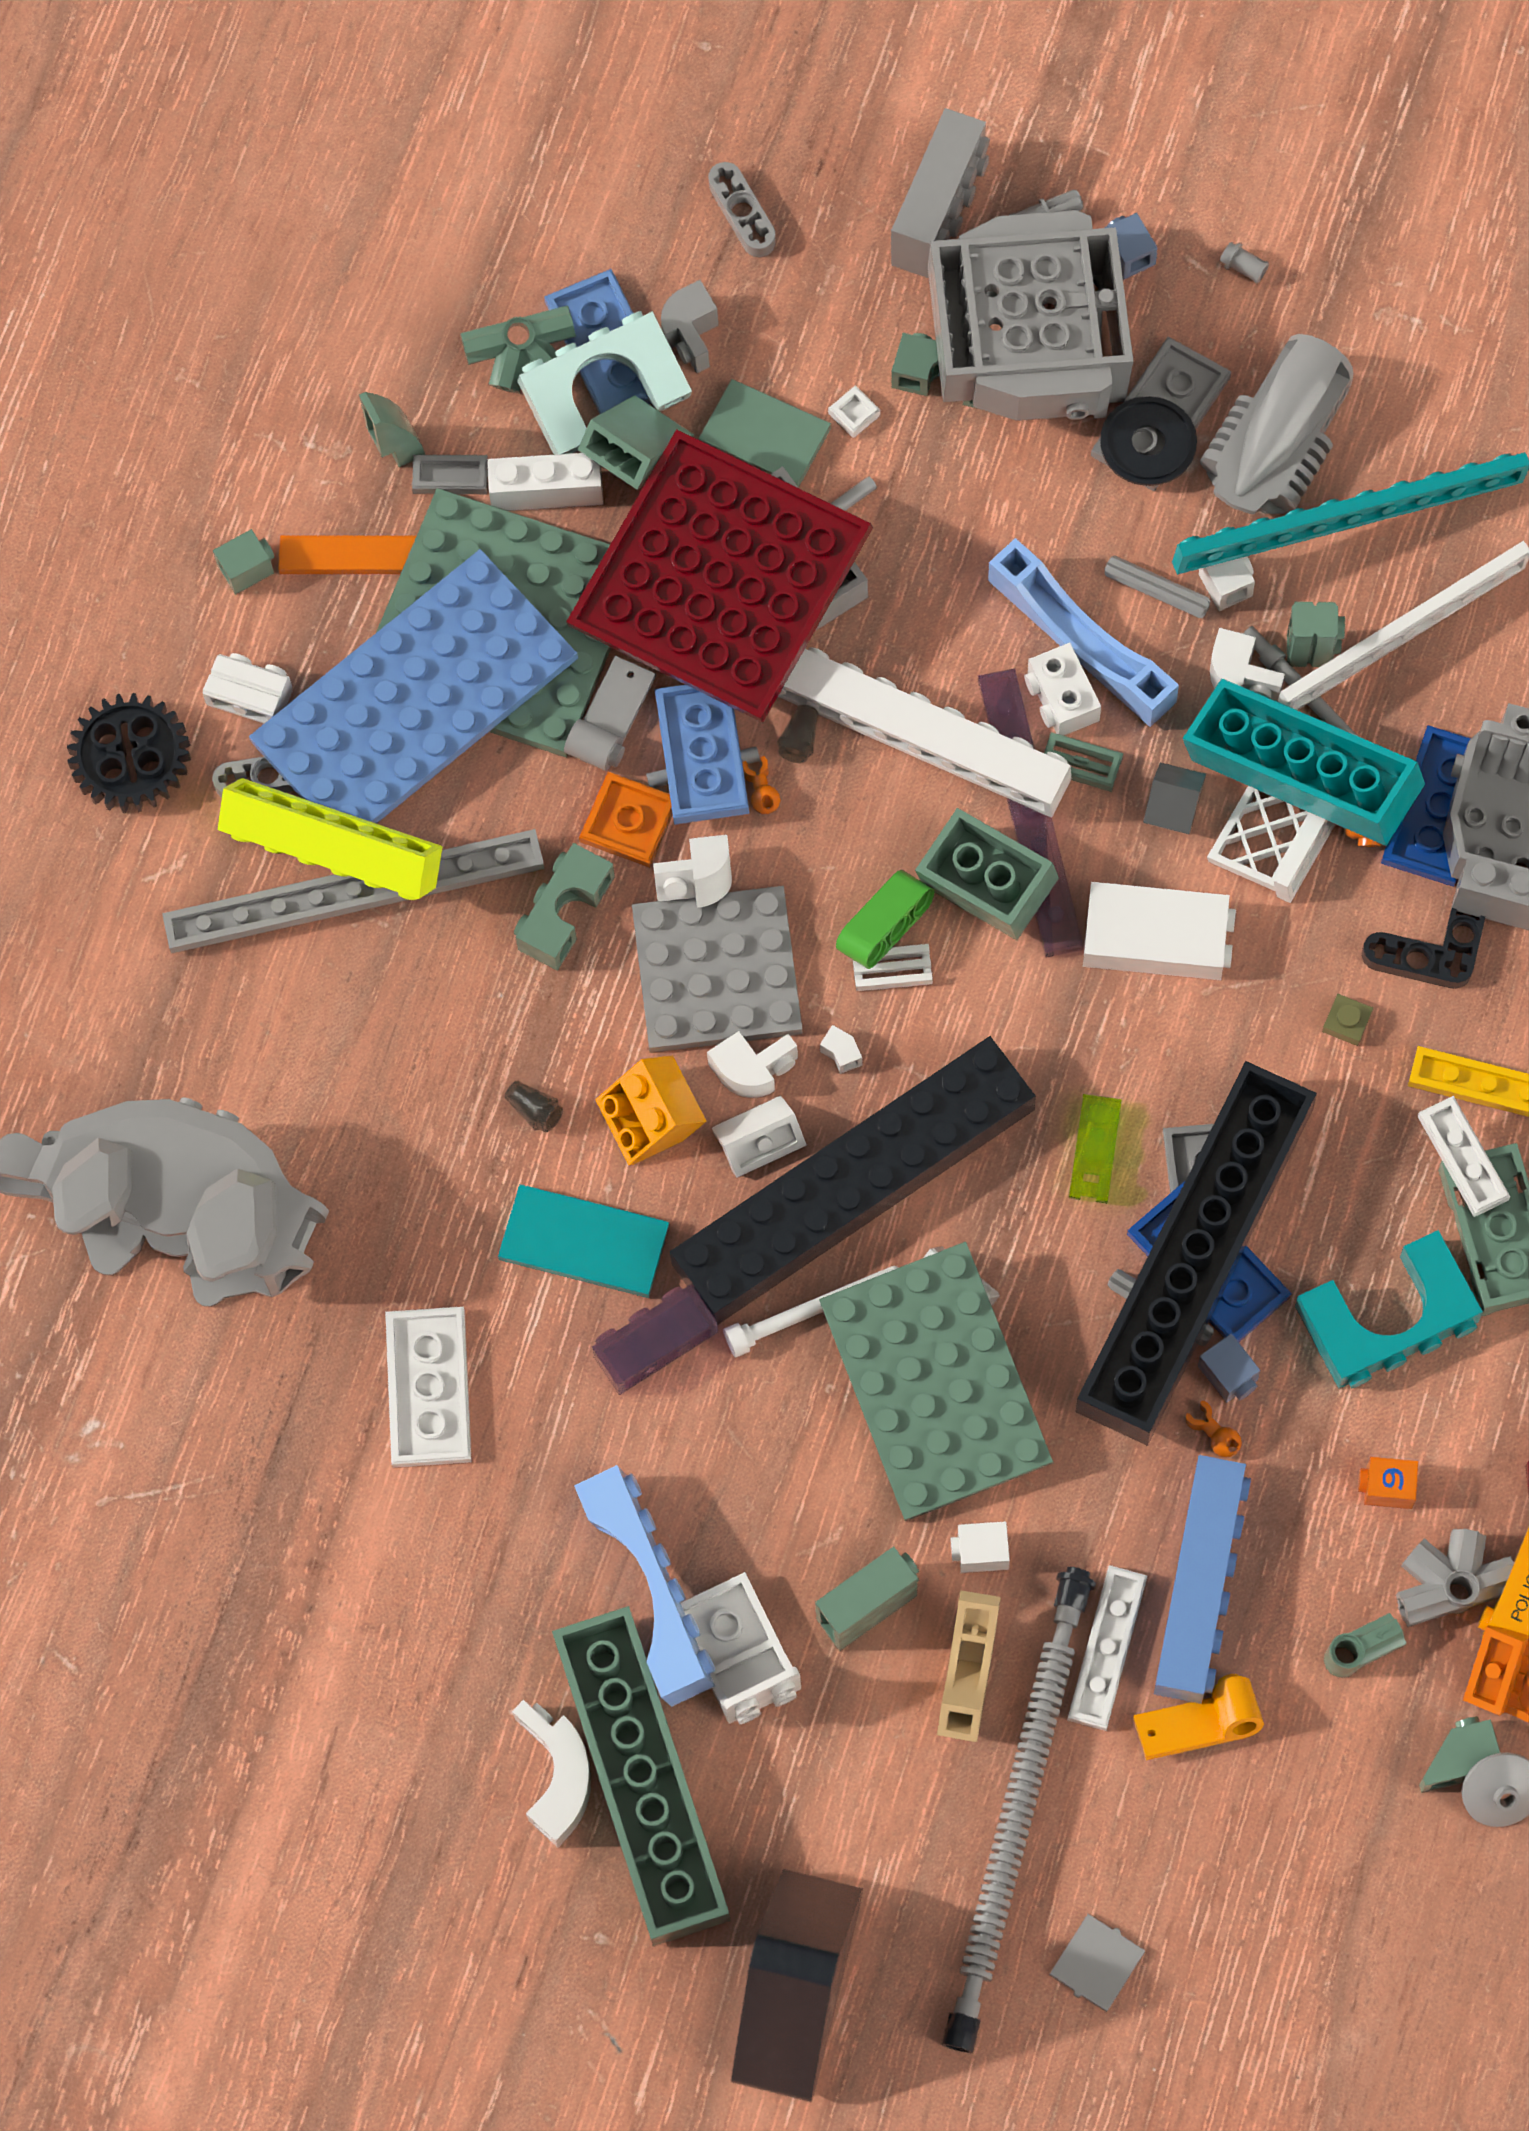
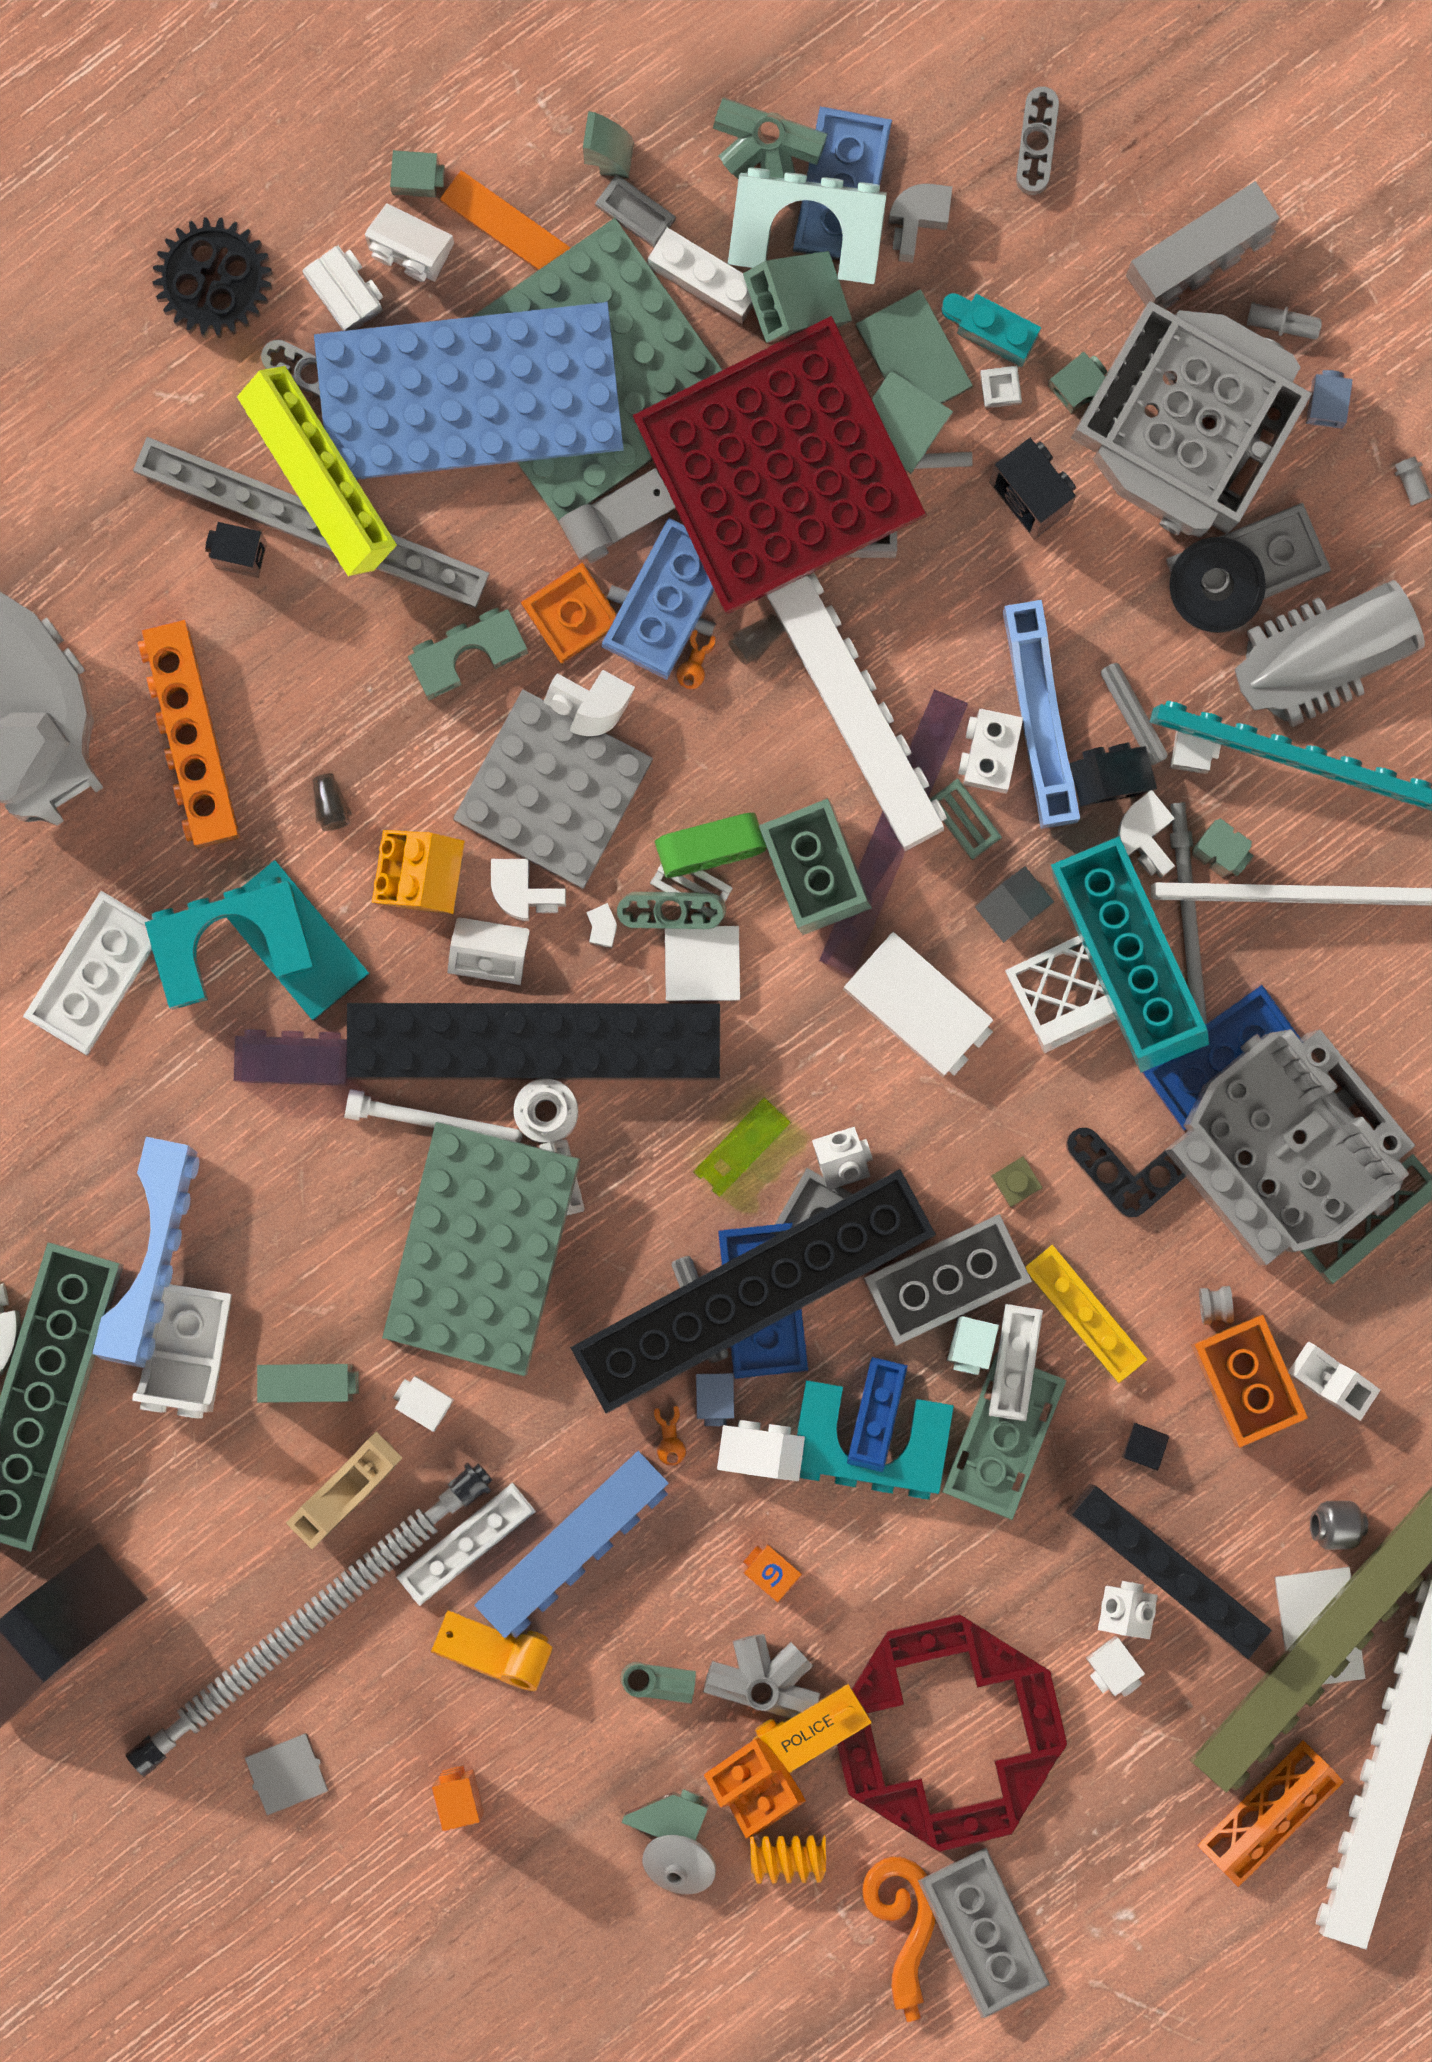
camera: 30 degrees right, 15 degrees up
none -> orange brick [138,620,241,849]
none -> teal arch [144,877,315,1010]
none -> black brick [205,522,267,578]
none -> white slope [365,203,454,282]
none -> orange brick [432,1765,484,1831]
none -> white piece [514,1079,578,1144]
none -> sand green beam [617,892,726,929]
none -> white tile [665,926,740,1002]
none -> white brick [717,1420,805,1481]
none -> white brick [812,1127,873,1190]
none -> blue tile [847,1357,908,1472]
none -> light grey brick [863,1214,1032,1346]
none -> sand green tile [872,370,953,474]
none -> teal brick [942,293,1042,367]
none -> light aqua brick [947,1316,999,1375]
none -> black brick [989,437,1076,540]
none -> black brick [1070,742,1157,806]

